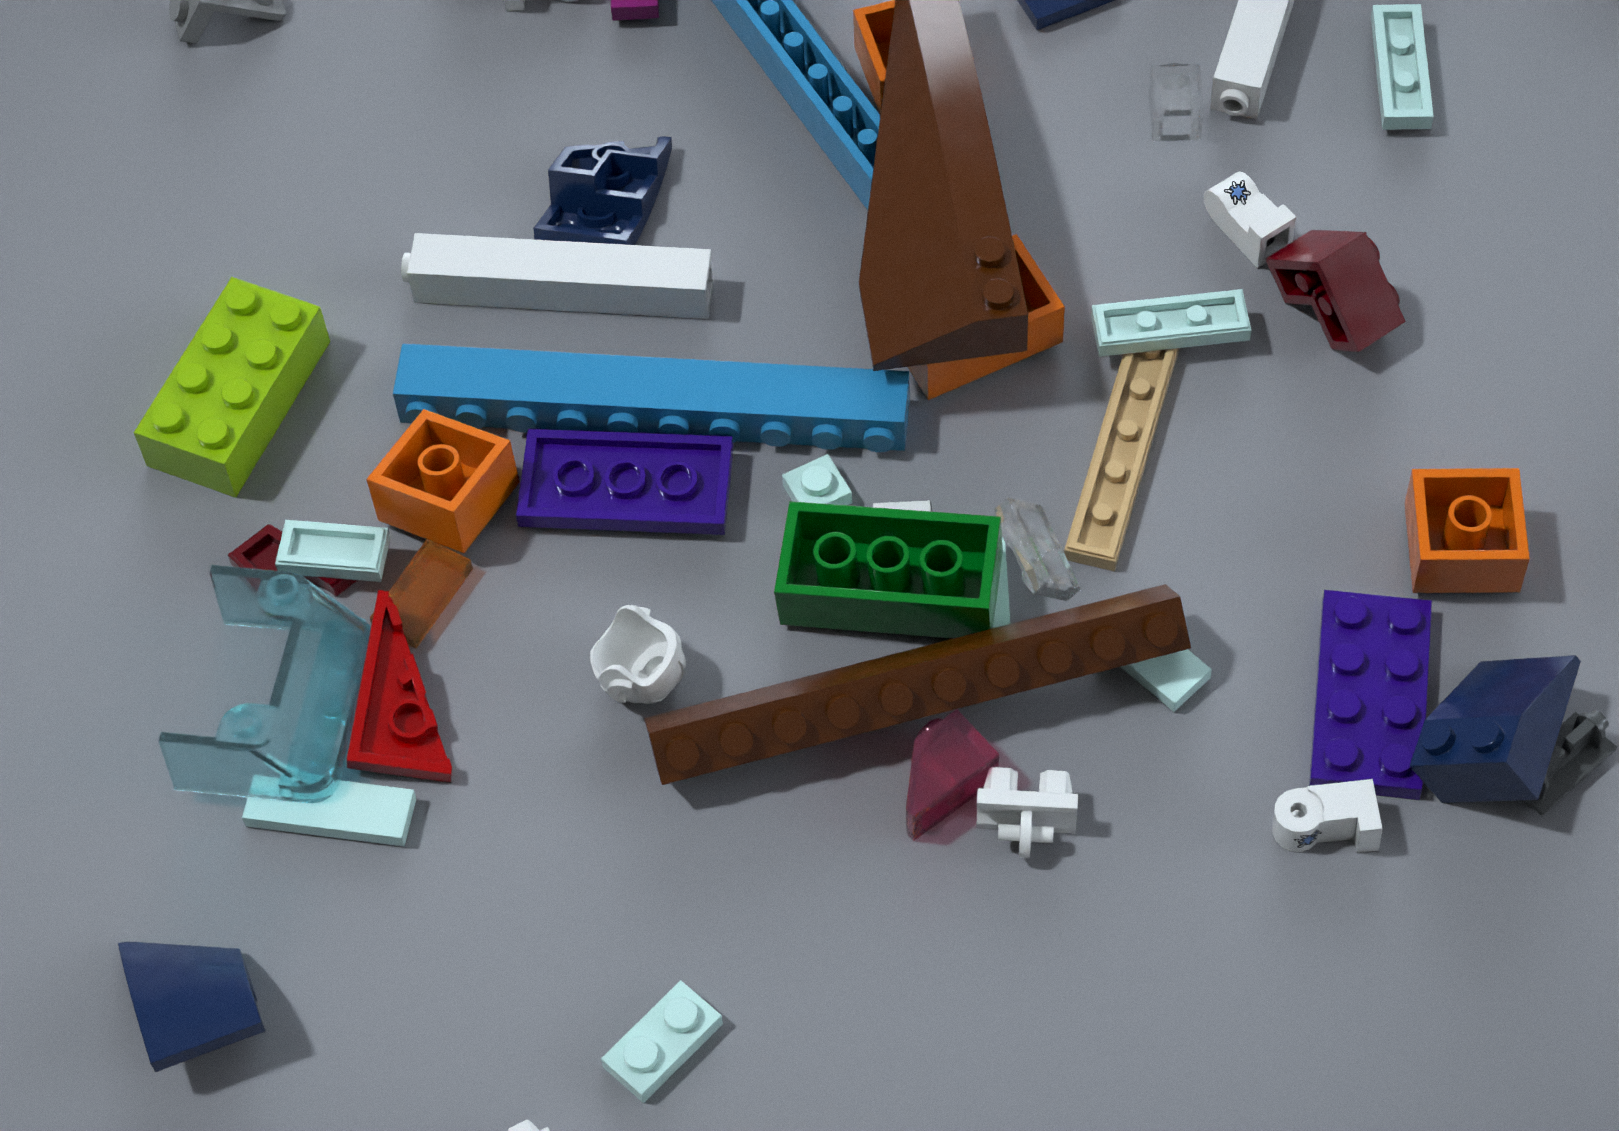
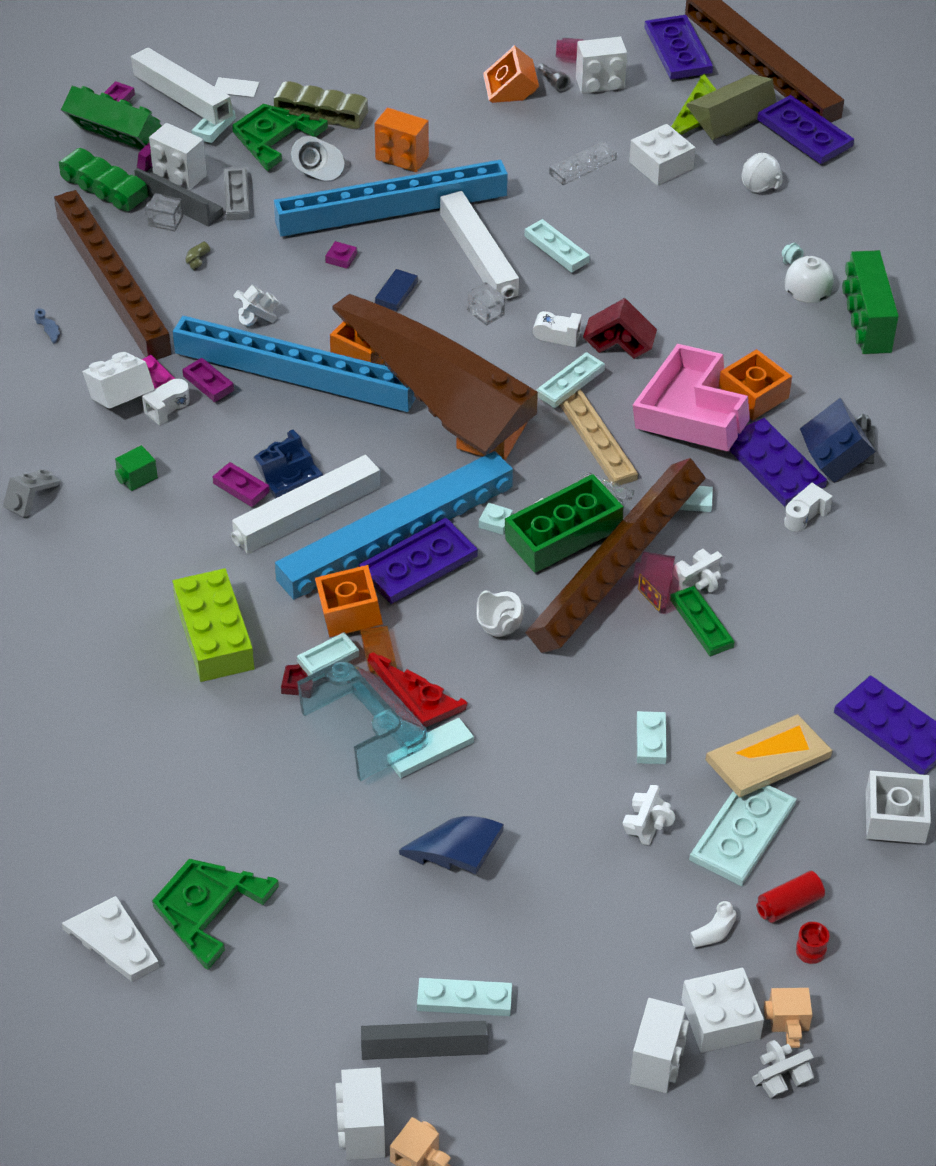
camera: 45 degrees left, 10 degrees down
none -> green brick [114,445,158,491]
none -> magenta plate [212,462,270,507]
none -> bright pink piece [633,344,750,451]
none -> green tile [670,585,735,657]

